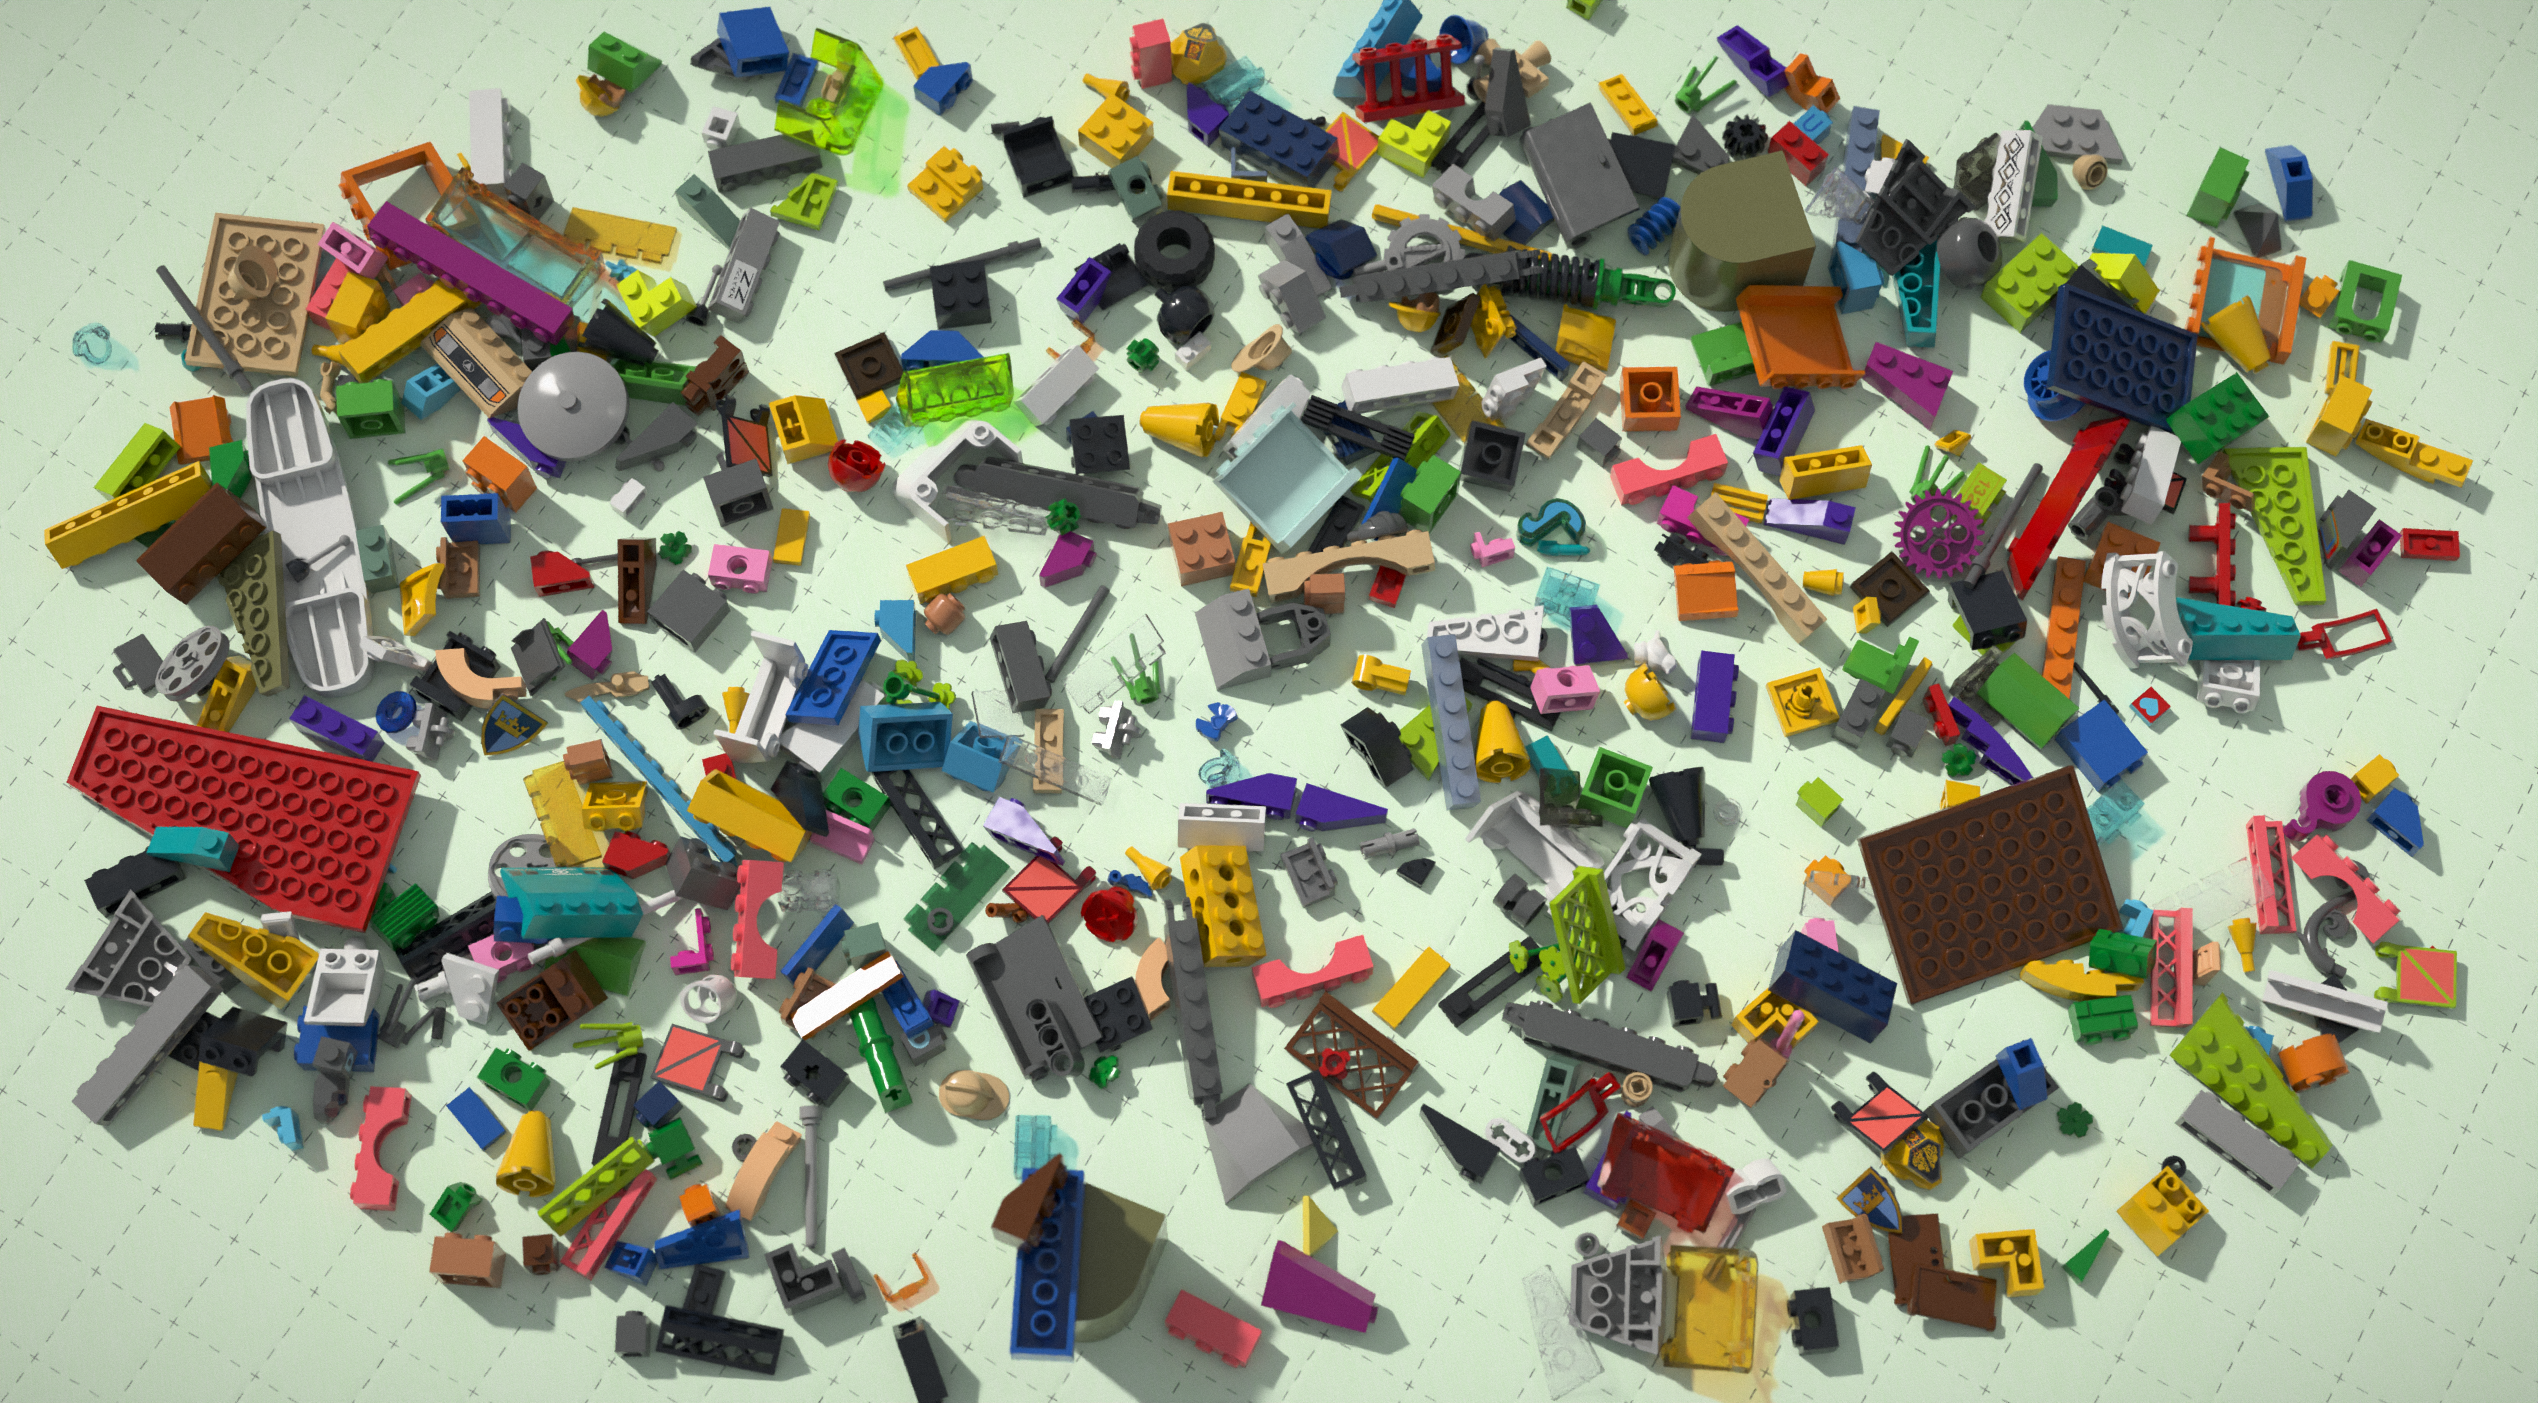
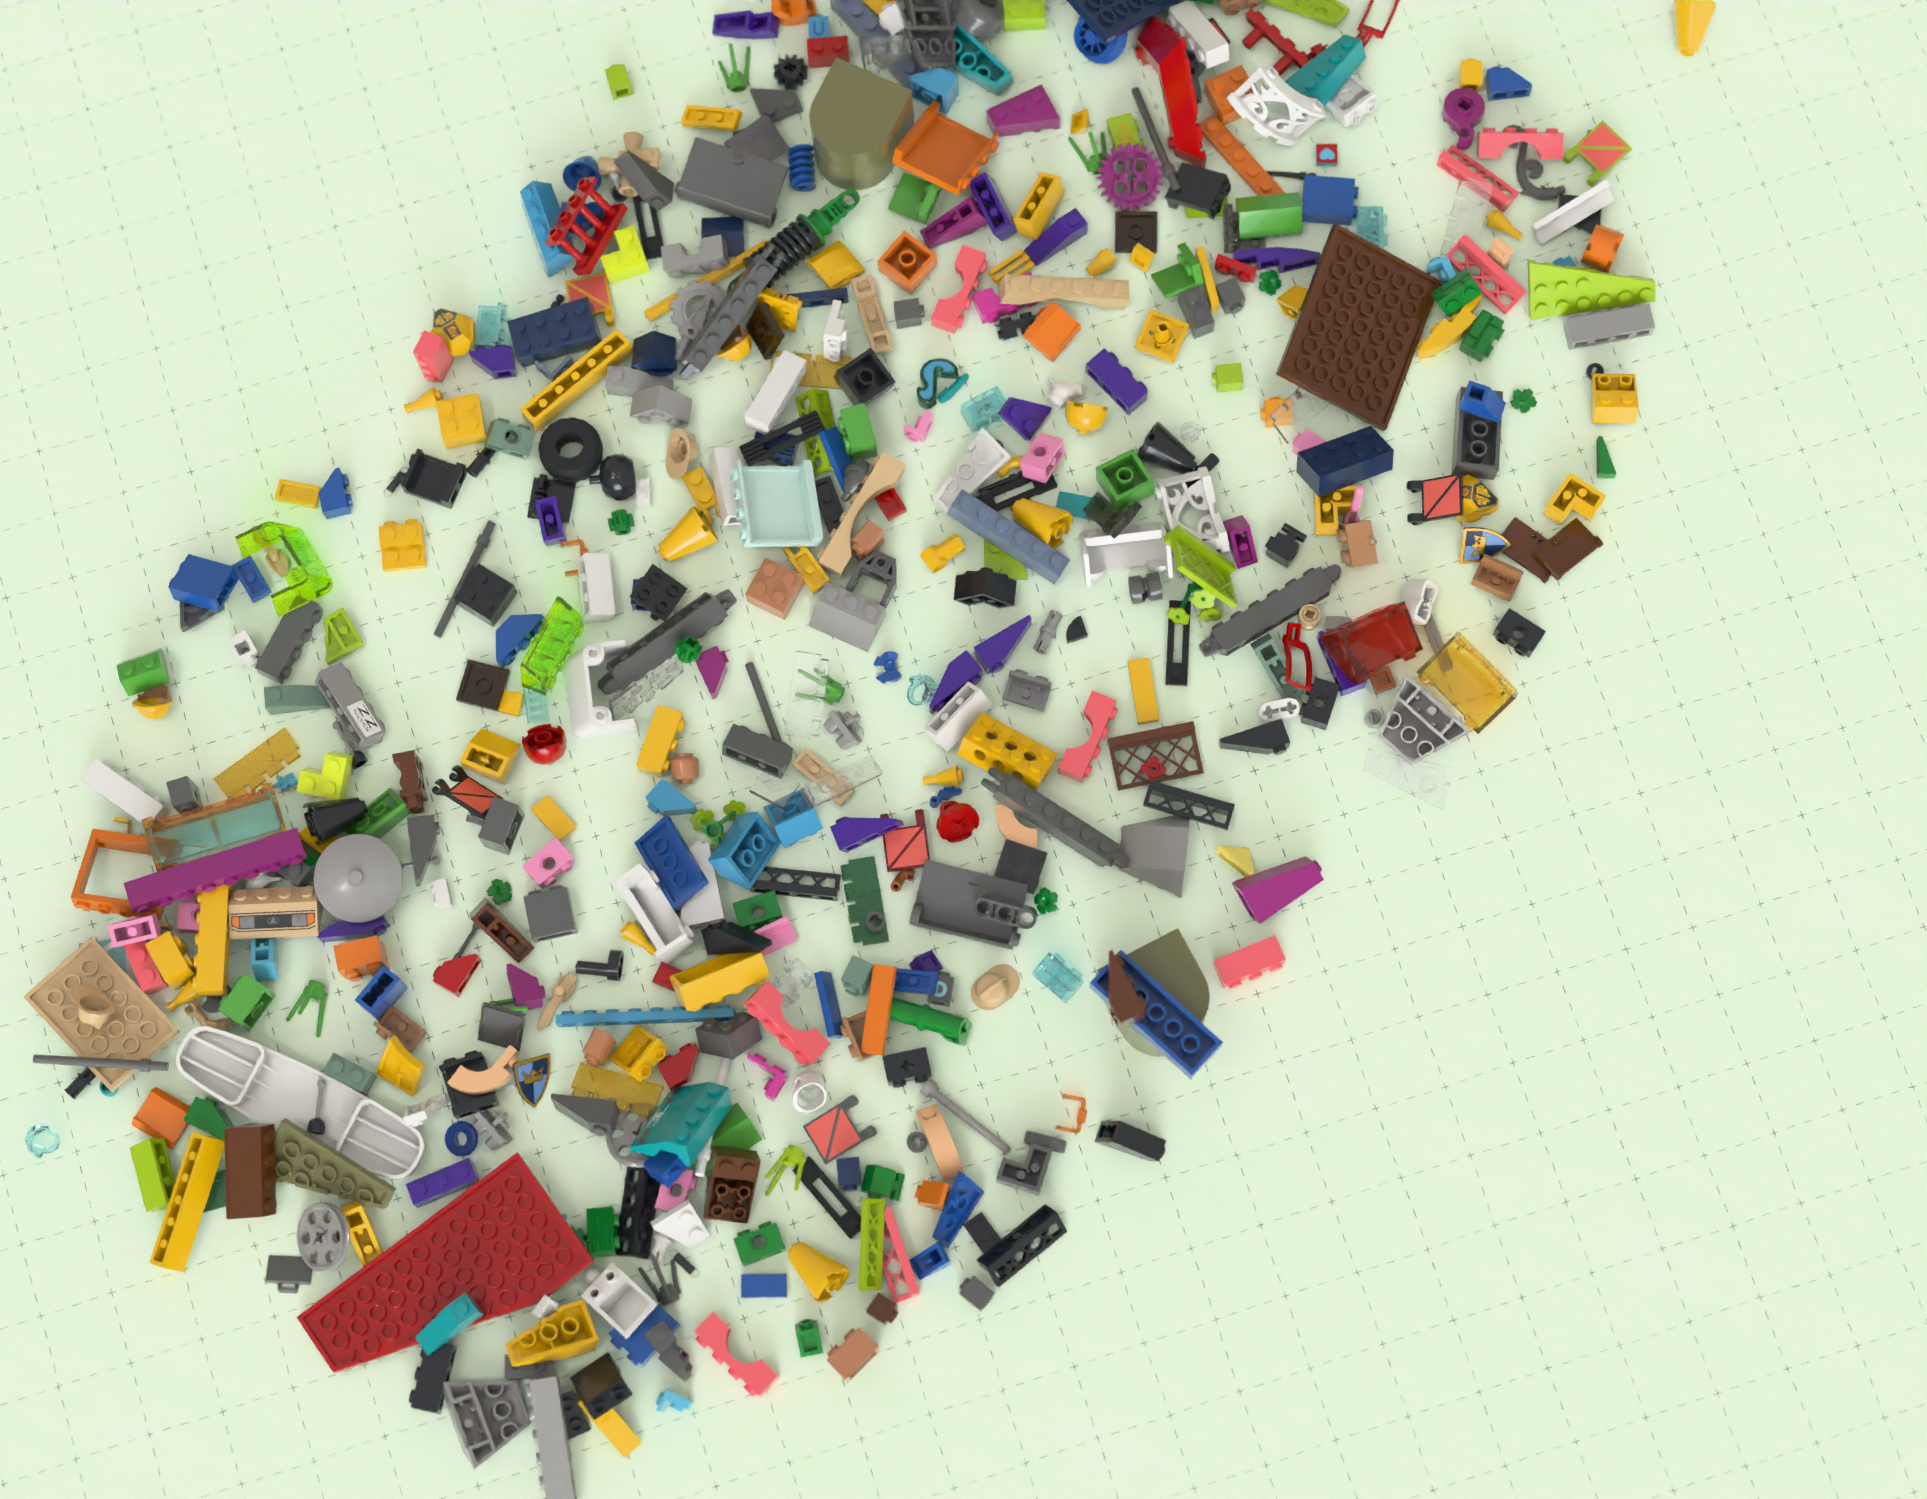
camera: 45 degrees left, 5 degrees up
none -> dark grey slope [550,1093,620,1136]

